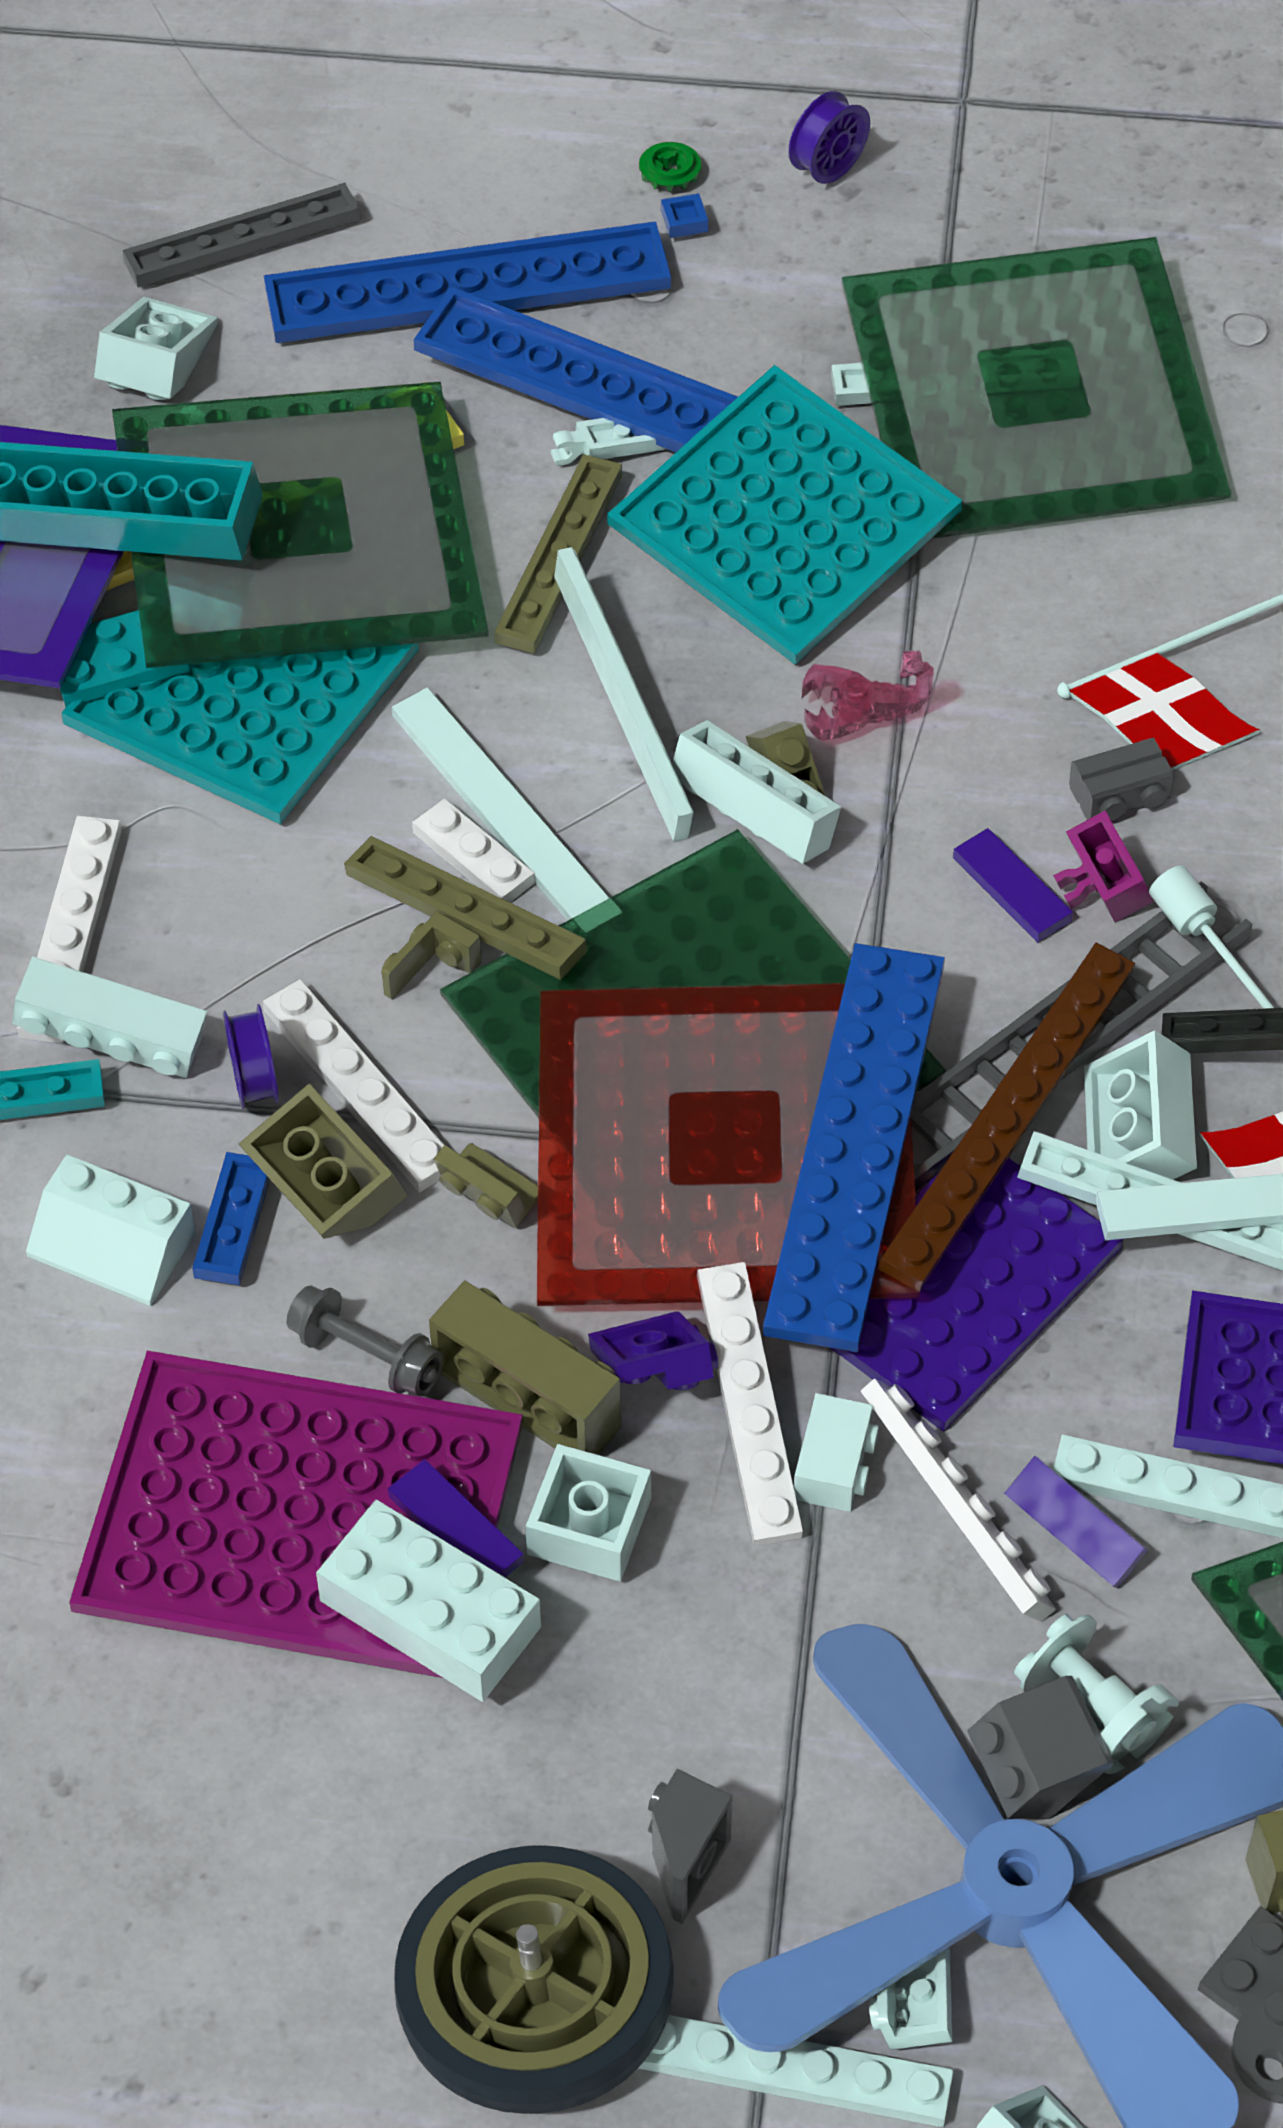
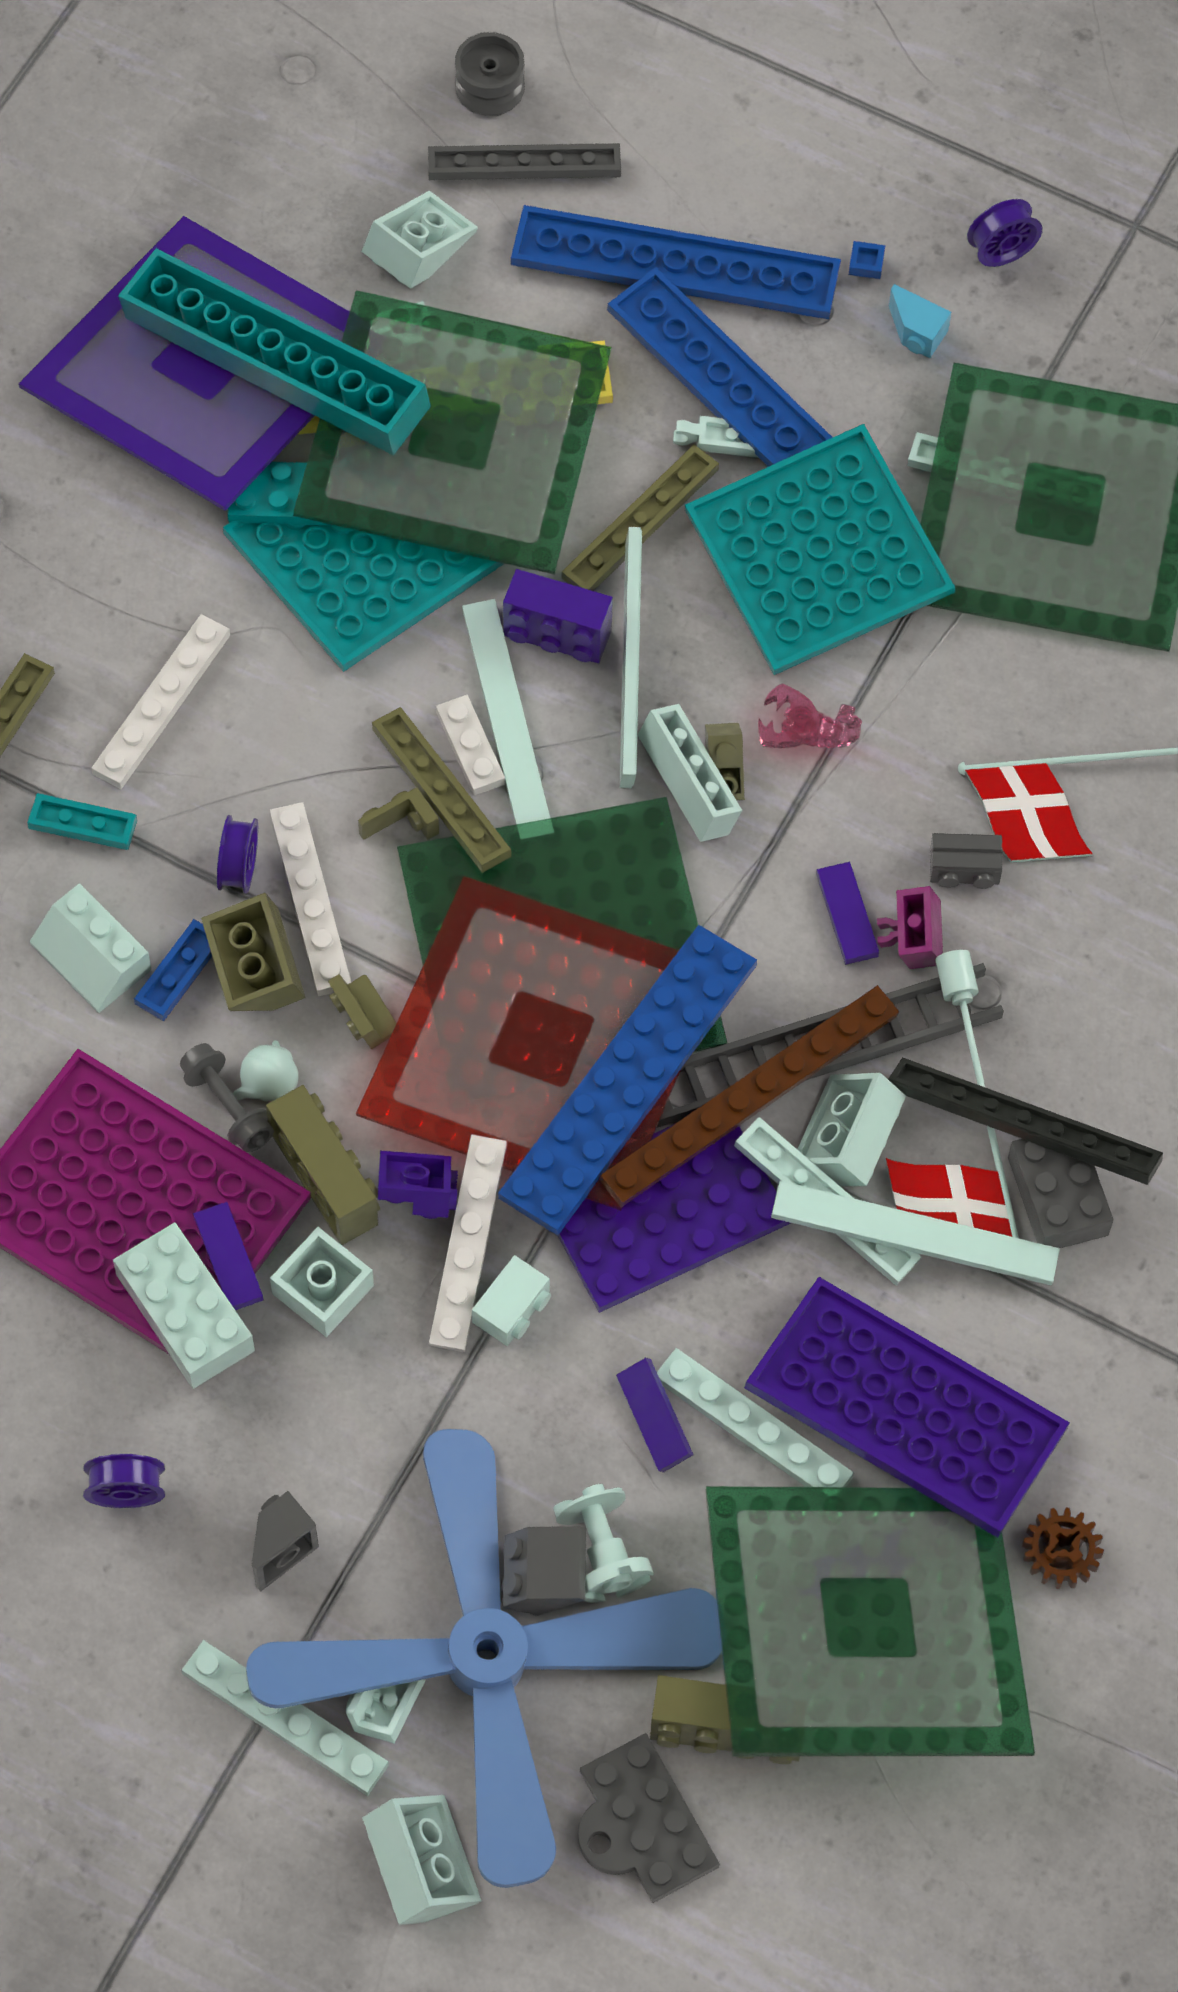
camera: 20 degrees right, 10 degrees up
light aqua brick [12,956,207,1079] -> none
olive wheel [394,1845,674,2114] -> none
green gear [639,142,701,192] -> none
white plate [861,1379,1056,1622] -> none
none -> dark purple wheel [83,1454,165,1508]
none -> light aqua hair [232,1040,299,1102]
none -> dark grey wheel [455,32,525,116]
none -> dark purple brick [503,569,613,664]
none -> medium azure slope [889,284,951,358]

